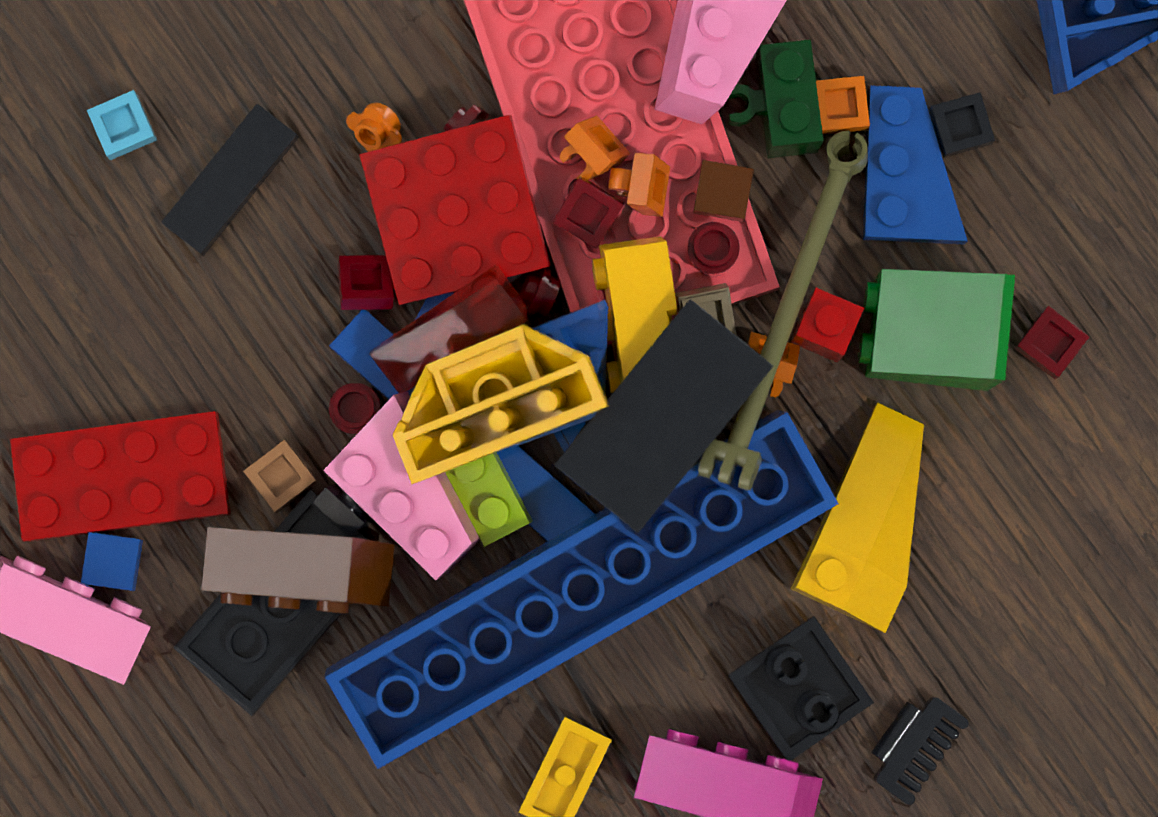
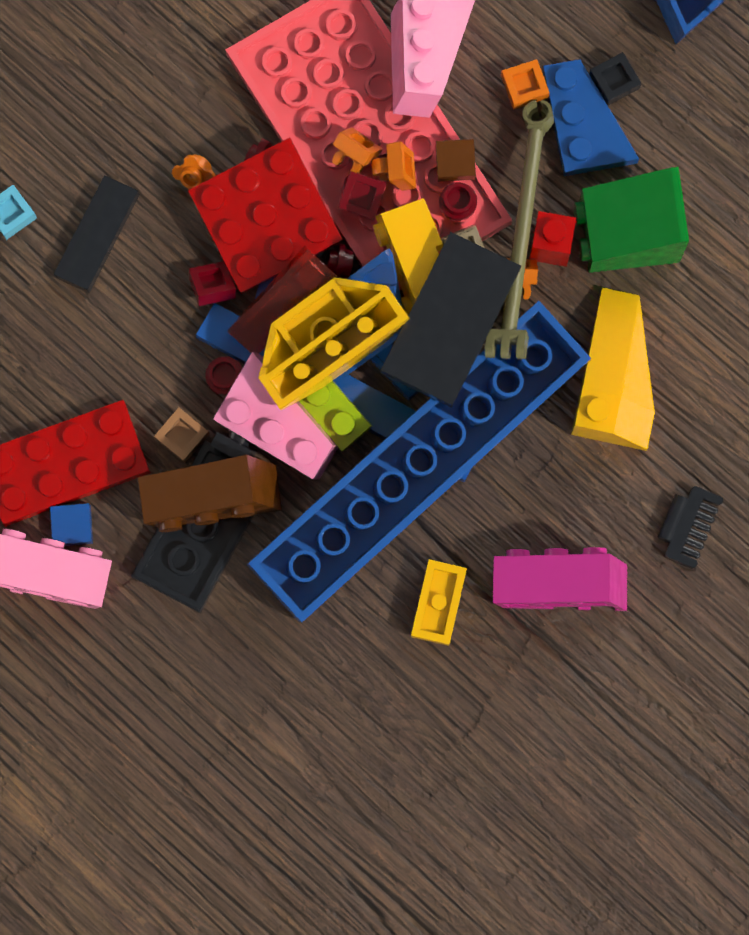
camera: 10 degrees left, 5 degrees down
black plate [727,616,874,761] -> none
dark green brick [728,39,823,159] -> none
dark red plate [1014,305,1089,379] -> none

